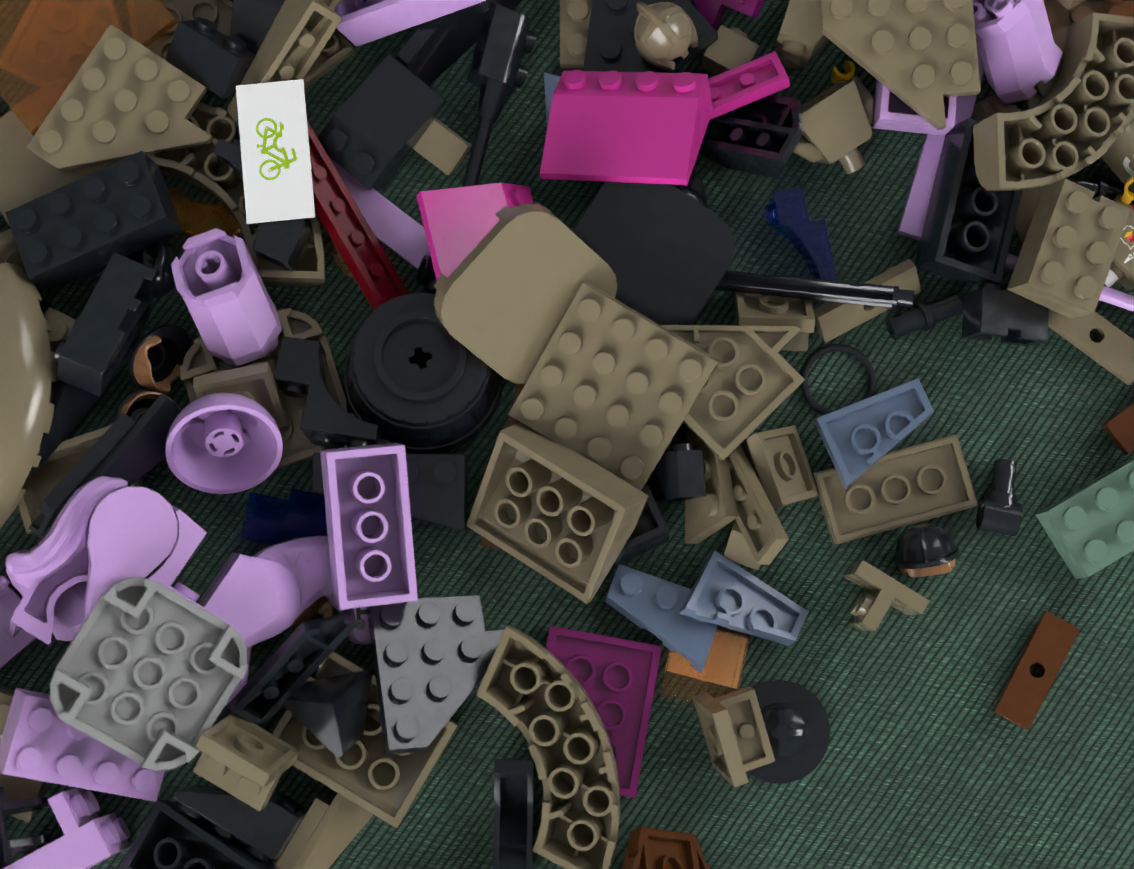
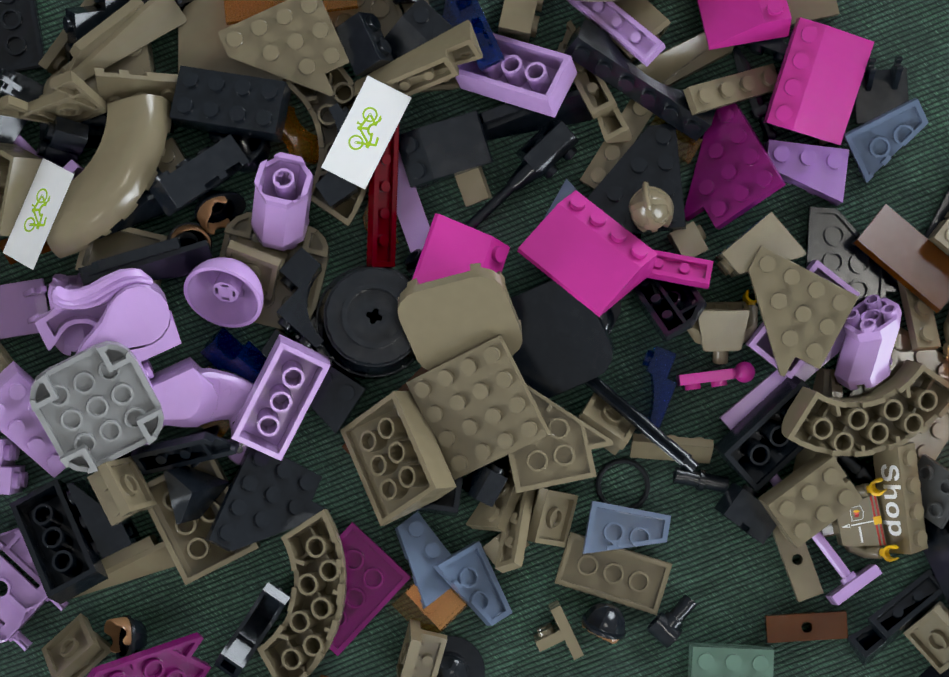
camera: 30 degrees right, 5 degrees up
none -> dark pink plate [676,361,755,390]

